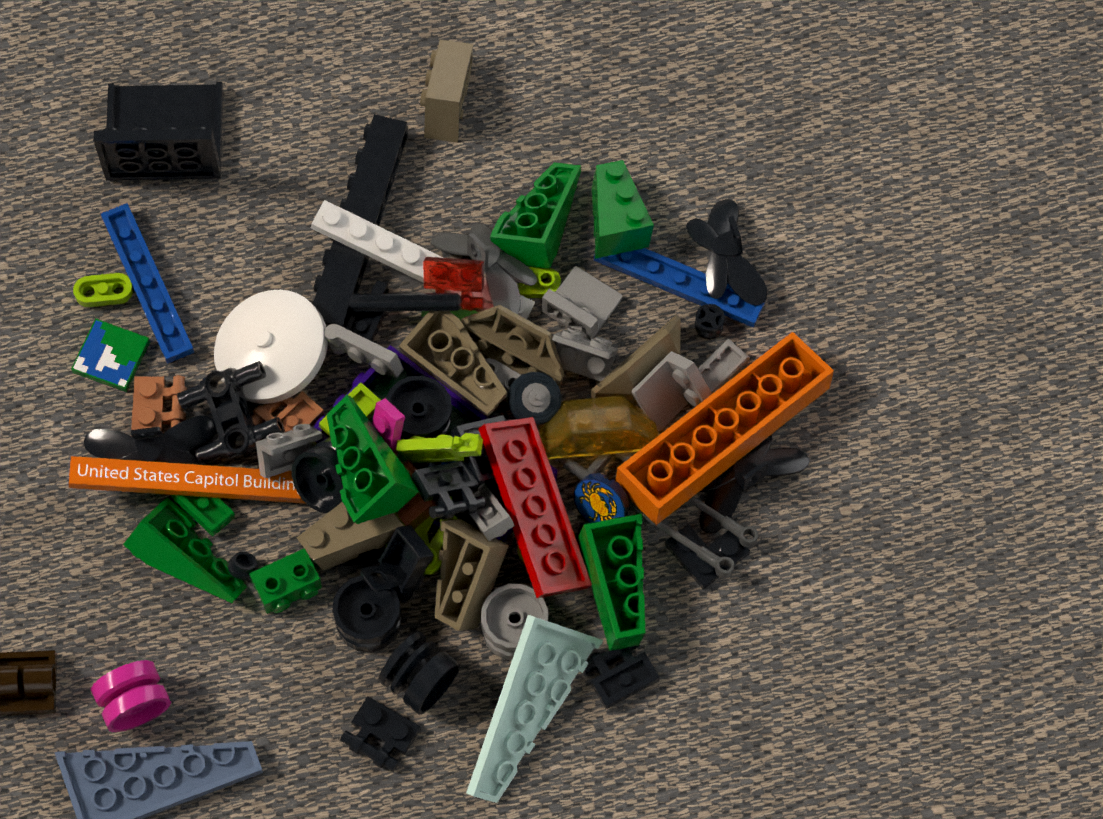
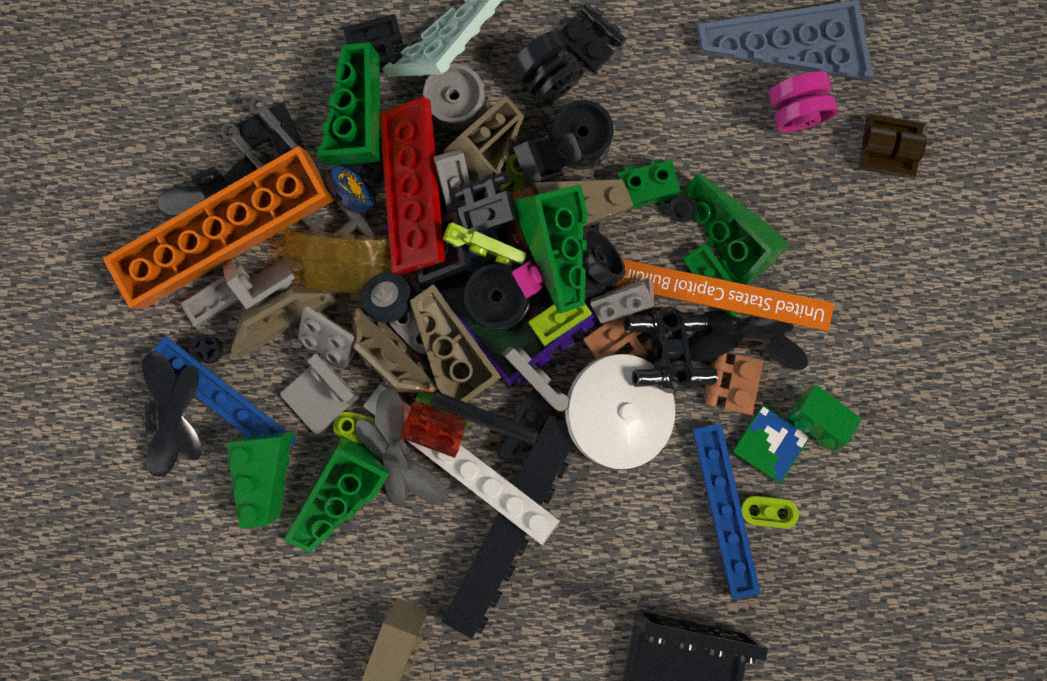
camera: 165 degrees left, 15 degrees up
none -> green brick [788,385,862,451]

